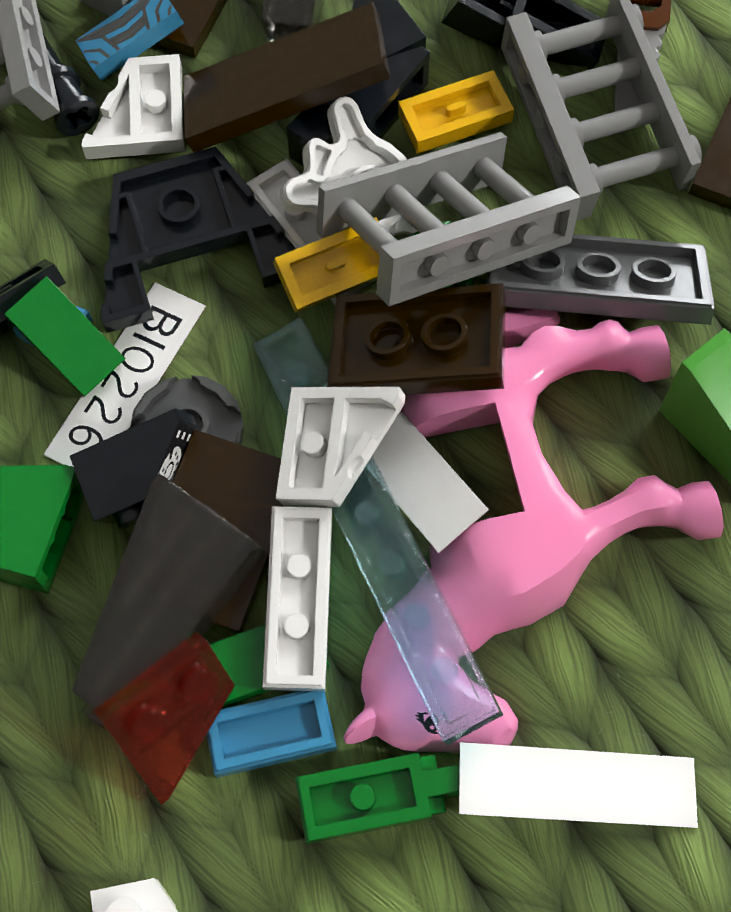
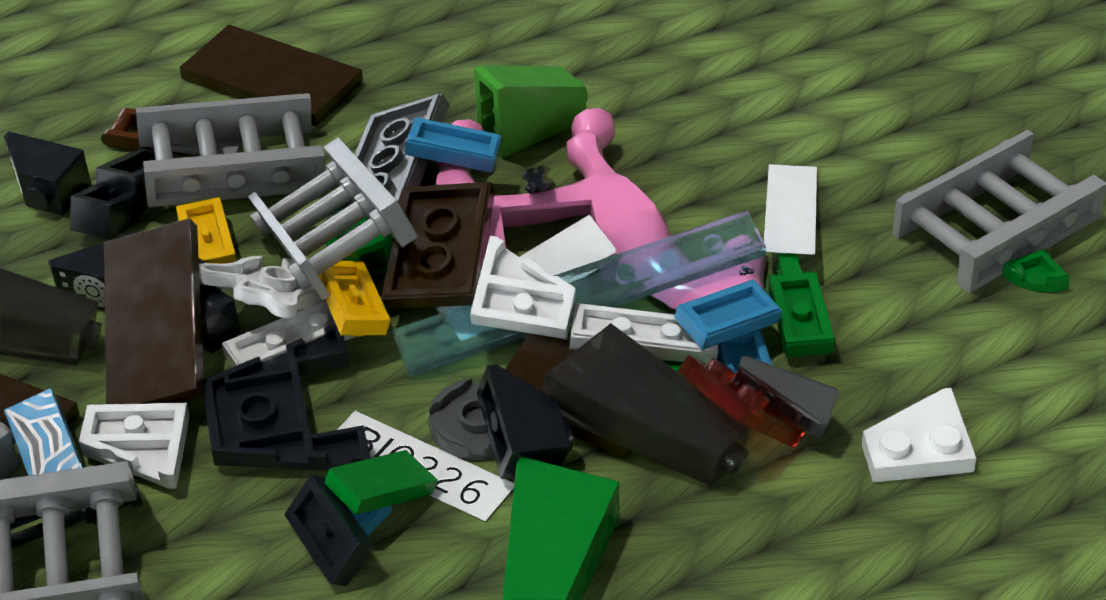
camera: 85 degrees left, 25 degrees down
none -> dark azure tile [404,118,502,173]
none -> black axle [521,165,553,194]
none -> dark azure tile [674,279,782,350]
none -> dark grey slope [734,356,839,439]

